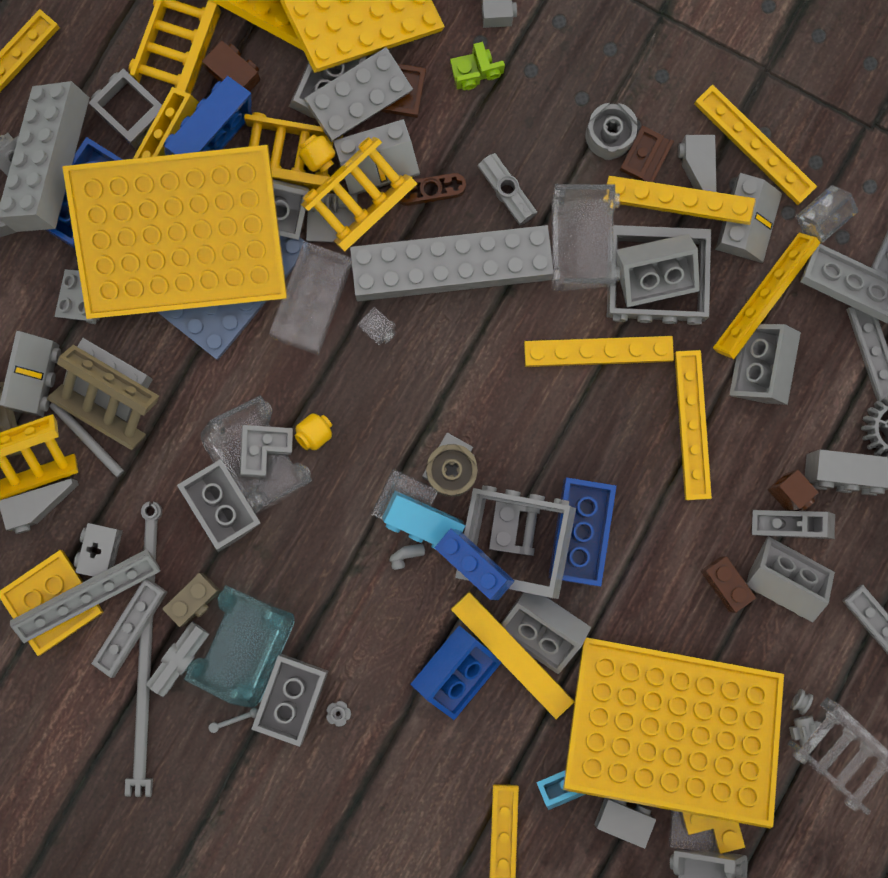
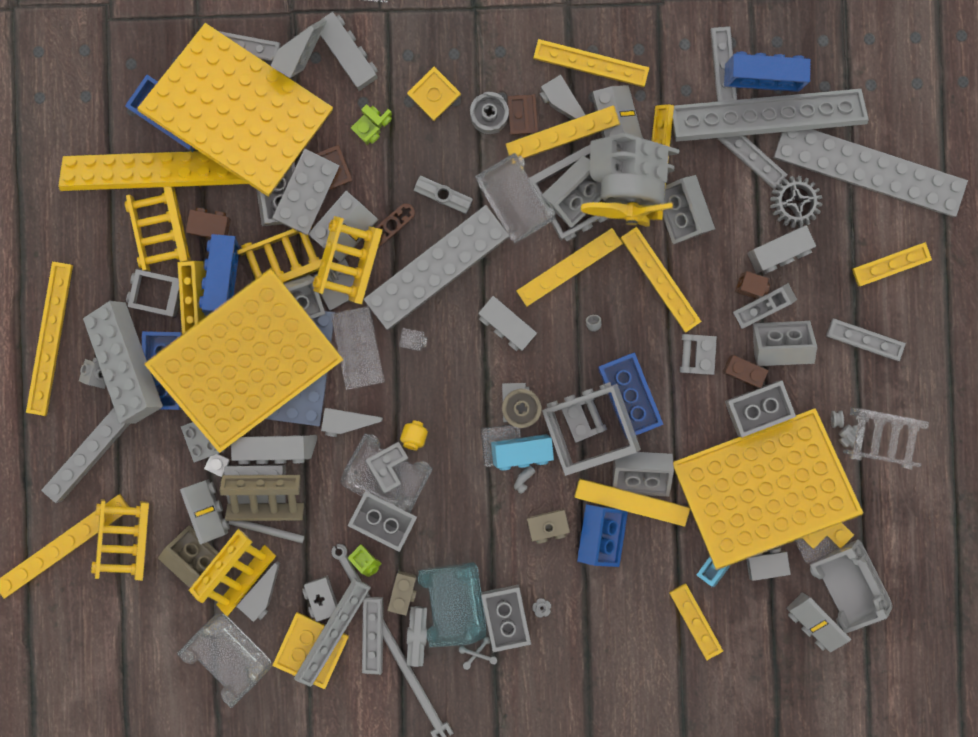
camera: 25 degrees left, 5 degrees up
yellow head [299,134,336,172] -> none
blue brick [434,528,515,600] -> none
clear brick [796,185,859,243] -> none
none -> white plate [204,454,231,477]
none -> light grey wedge [231,435,317,464]
none -> light grey slope [321,408,383,437]
none -> lime bracket [348,544,382,577]
none -> yellow plate [407,67,461,121]
none -> light grey hinge [459,646,497,664]
none -> light grey brick [478,296,537,351]
none -> dark tan brick [527,509,570,544]
none -> light grey brick [581,133,679,227]
none -> light grey hinge [586,315,602,332]
none -> light grey plate [680,334,717,375]
none -> light grey brick [725,381,796,437]

